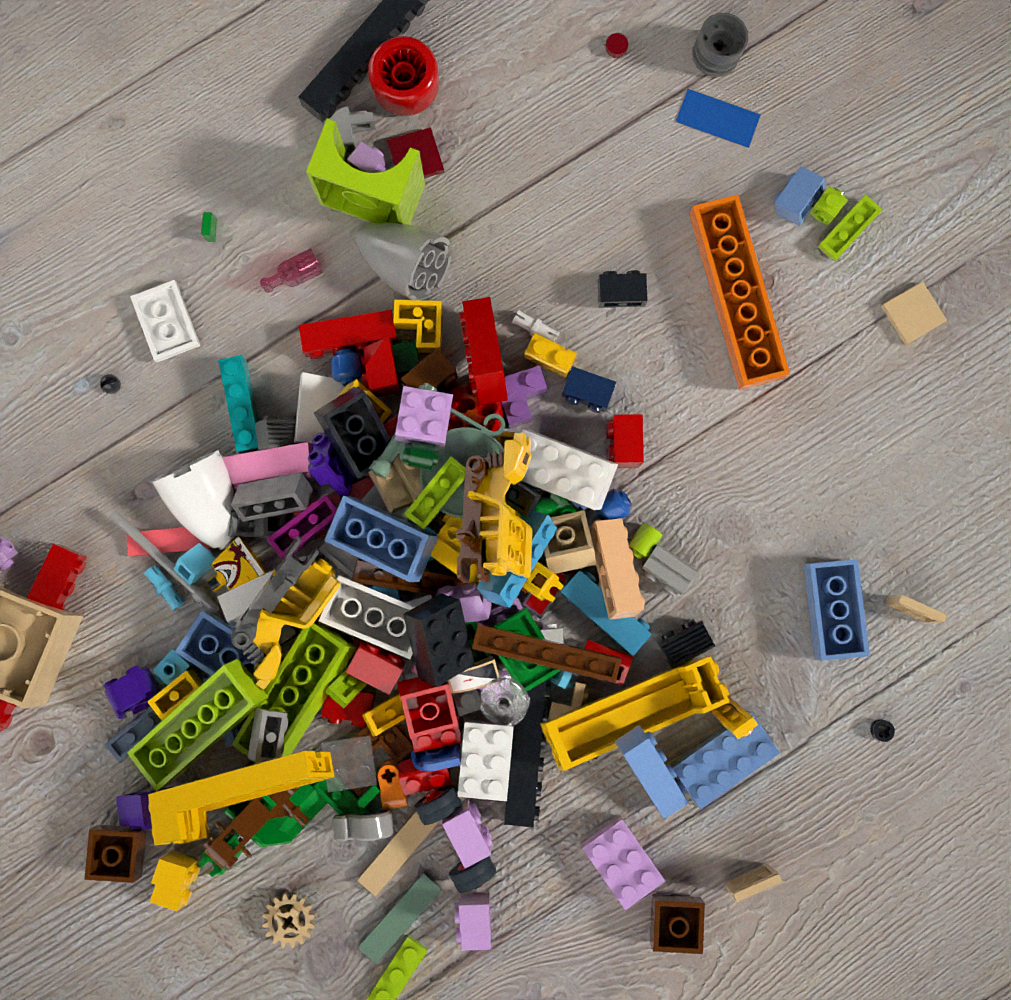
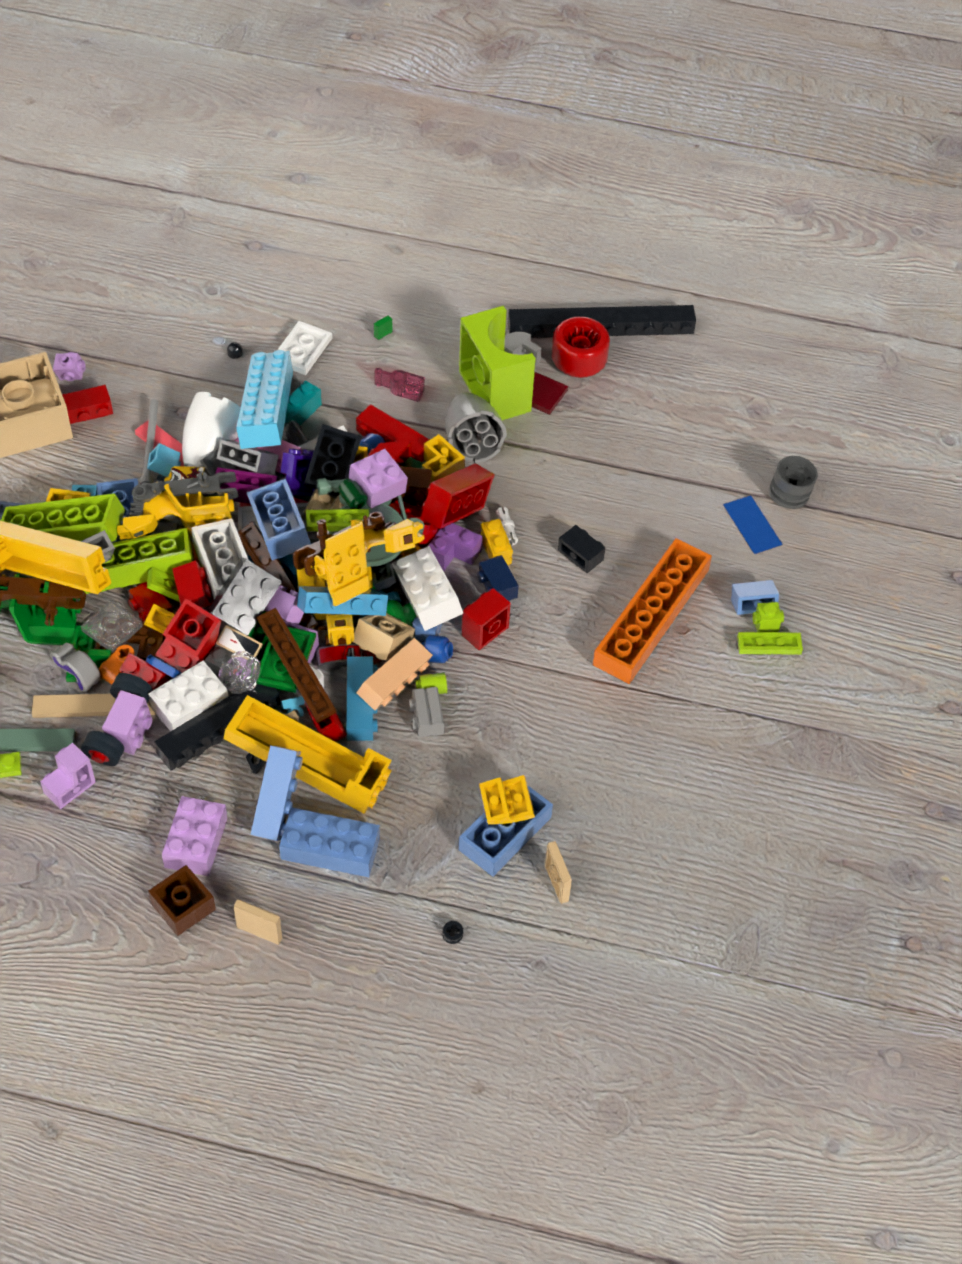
camera: 45 degrees right, 30 degrees down
dark purple brick [103,666,161,719] -> none
medium azure pin [144,565,186,611] -> none
dark red piece [605,33,628,58] -> none
black brick [657,619,715,669] -> none
yellow plate [711,696,758,739] -> none
tan tile [881,282,947,345] -> none
none -> medium azure brick [236,350,293,449]
none -> yellow slope [479,775,535,824]

